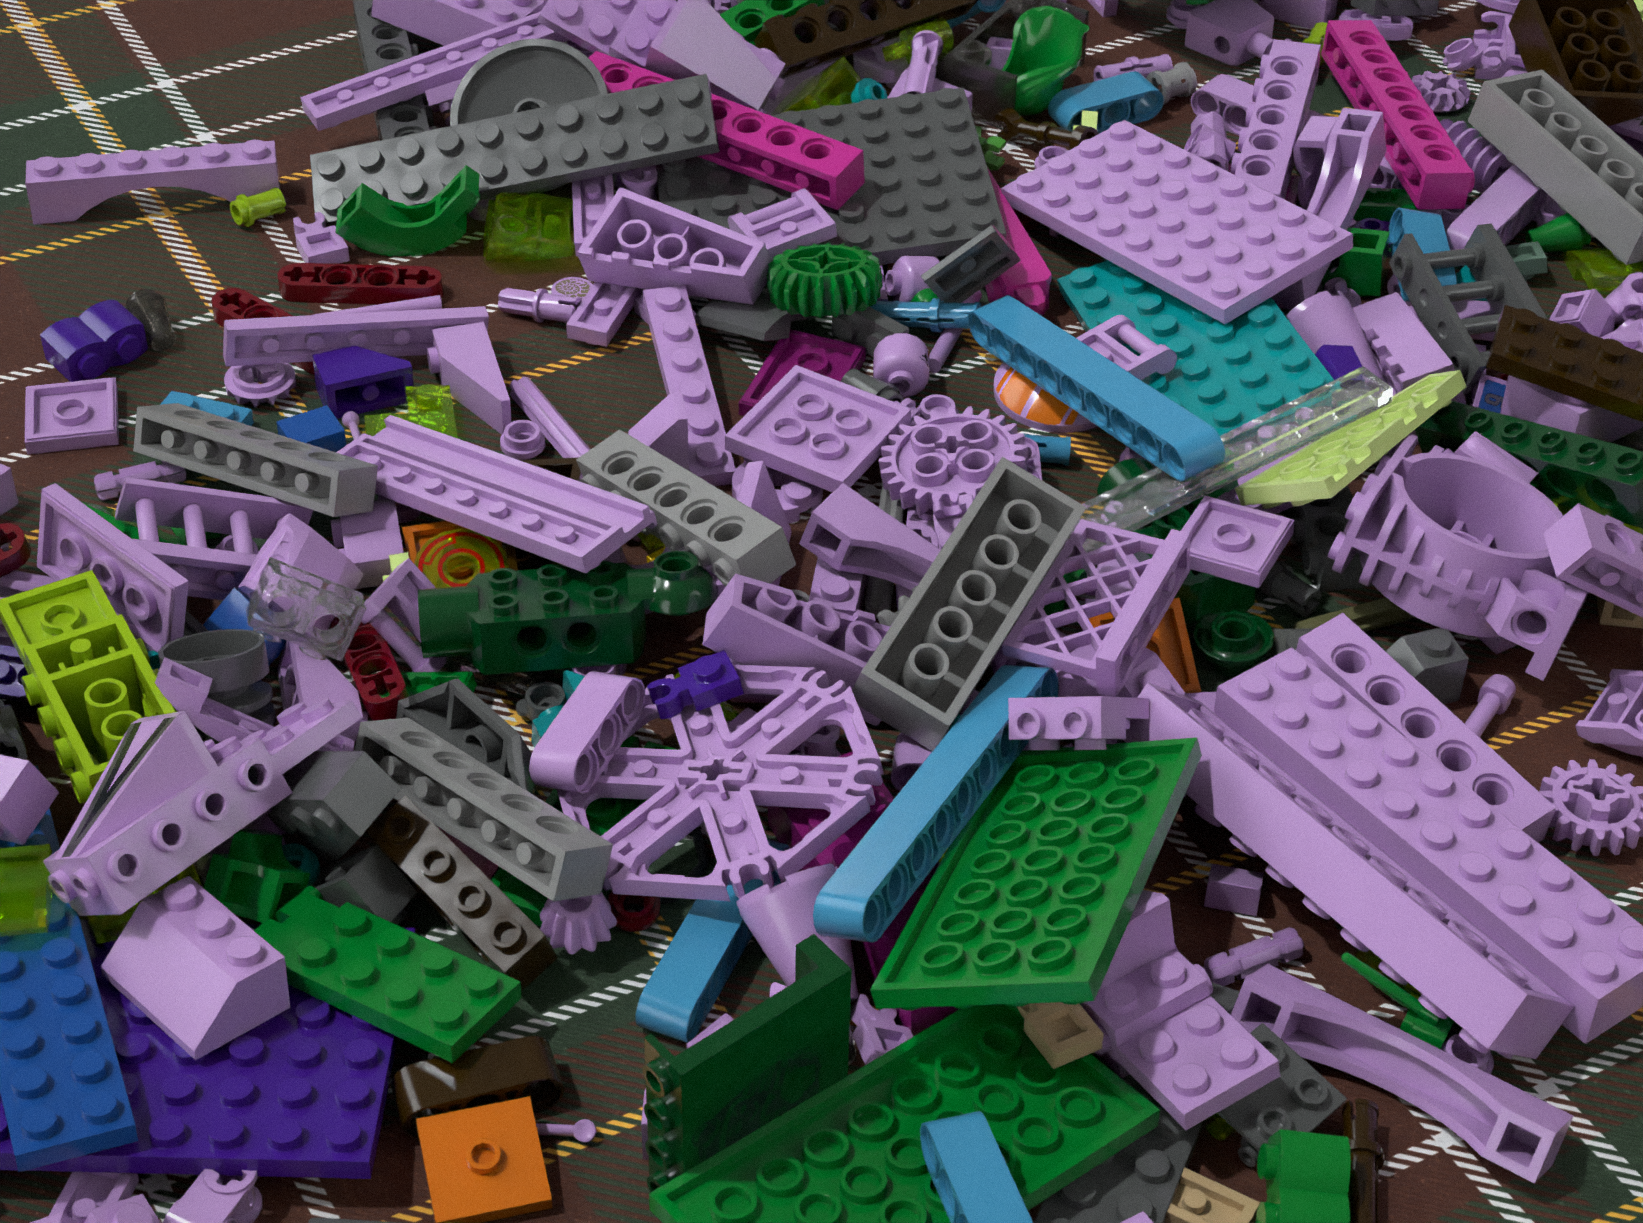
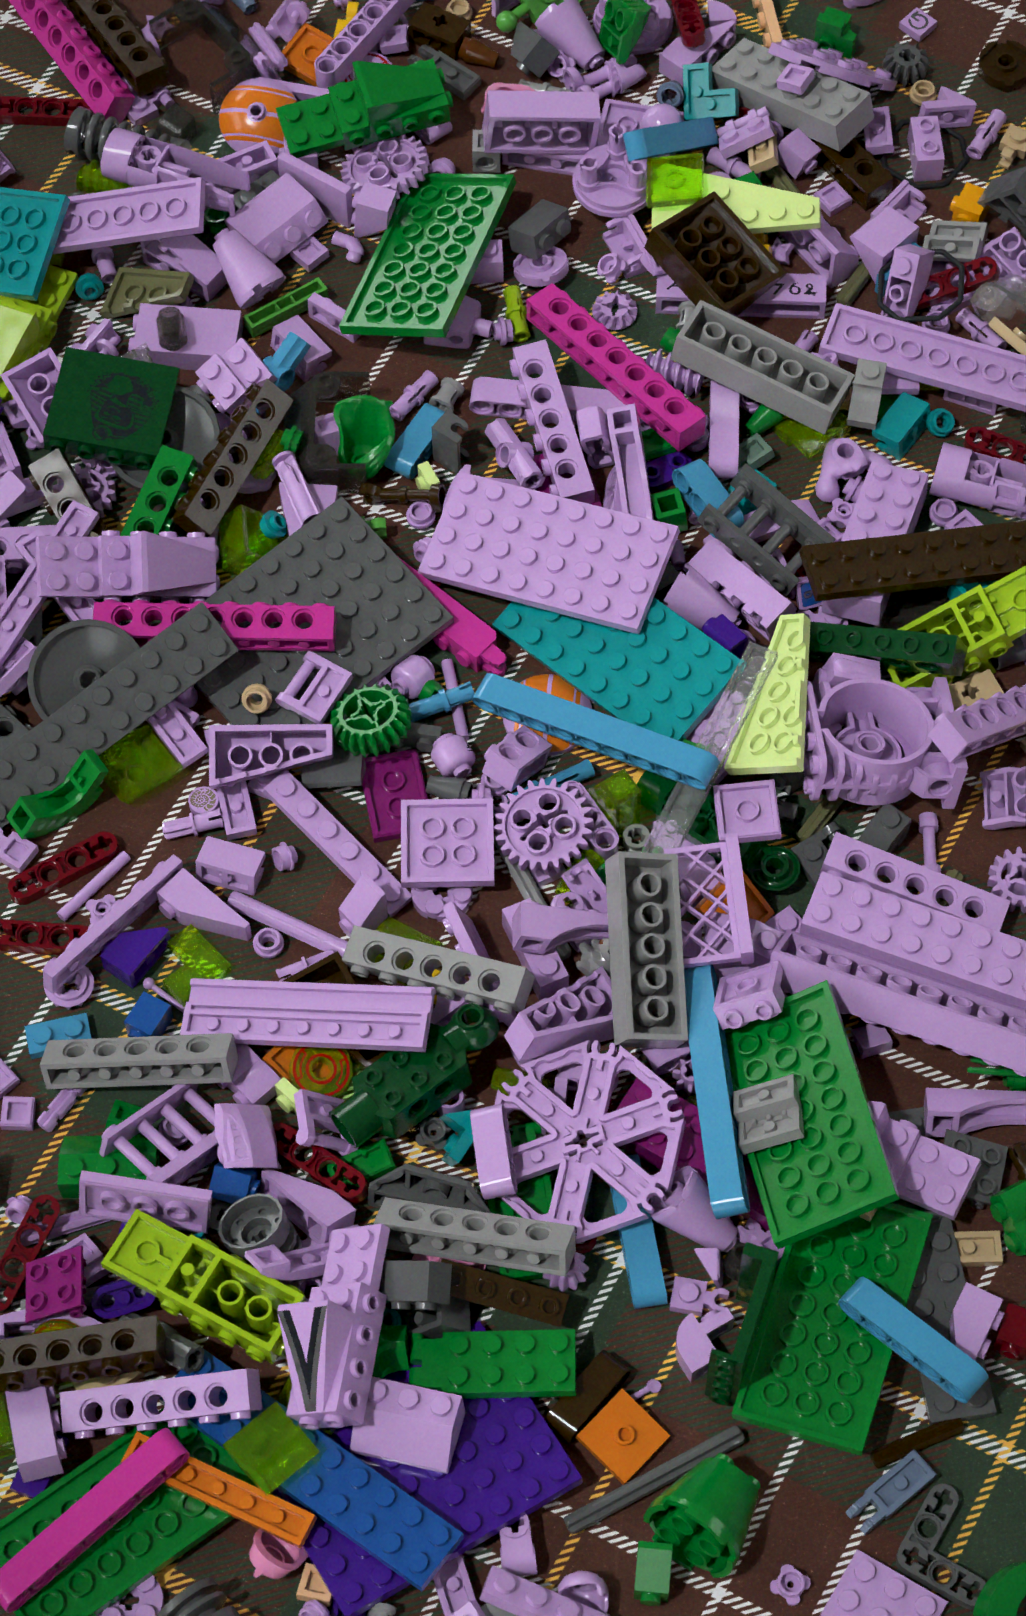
camera: 30 degrees left, 20 degrees up
clear brick [246,557,366,661] -> none
dark purple plate [647,650,744,719] -> none
dark grey slope [921,225,1021,303] -> none
lavender plate [1077,315,1177,380] -> none
lavender axle [1204,927,1304,986] -> none
lavender slope [1549,289,1612,337] -> none
none -> lavender tile [0,1096,36,1131]
none -> lavender hinge [195,836,265,896]
none -> tan plate [242,684,272,714]
none -> lavender plate [272,842,298,871]
none -> green plate [280,425,304,453]
none -> dark grey hinge [431,408,469,474]
none -> lavender brick [482,726,552,792]
none -> clear neon green slope [586,769,642,838]
none -> light grey slope [733,1074,804,1155]

